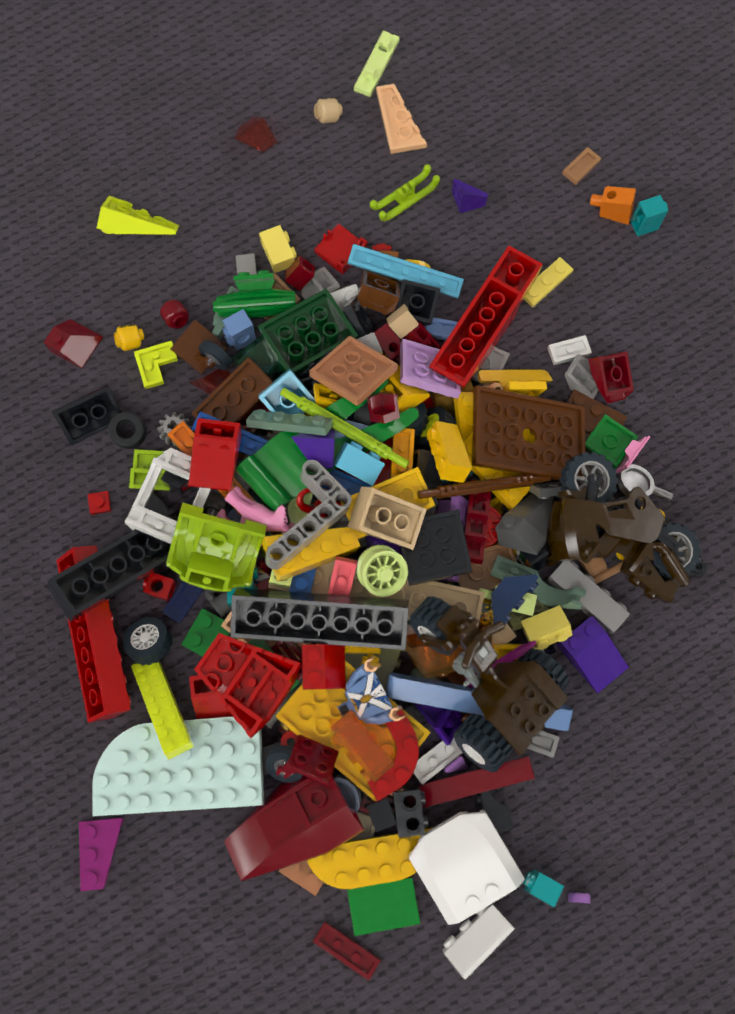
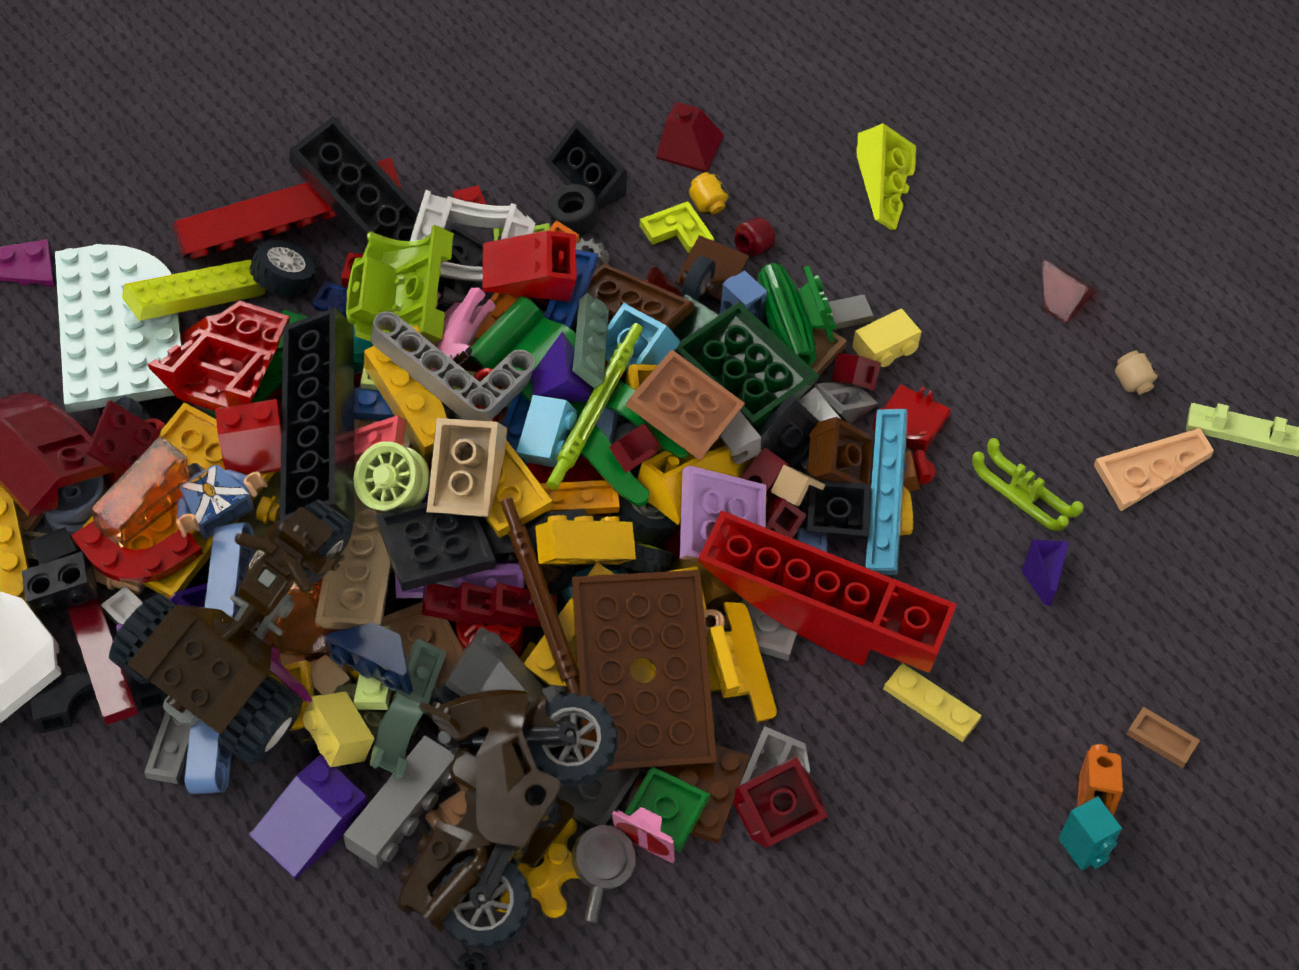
camera: 80 degrees right, 20 degrees down
white plate [548,335,592,365] -> none

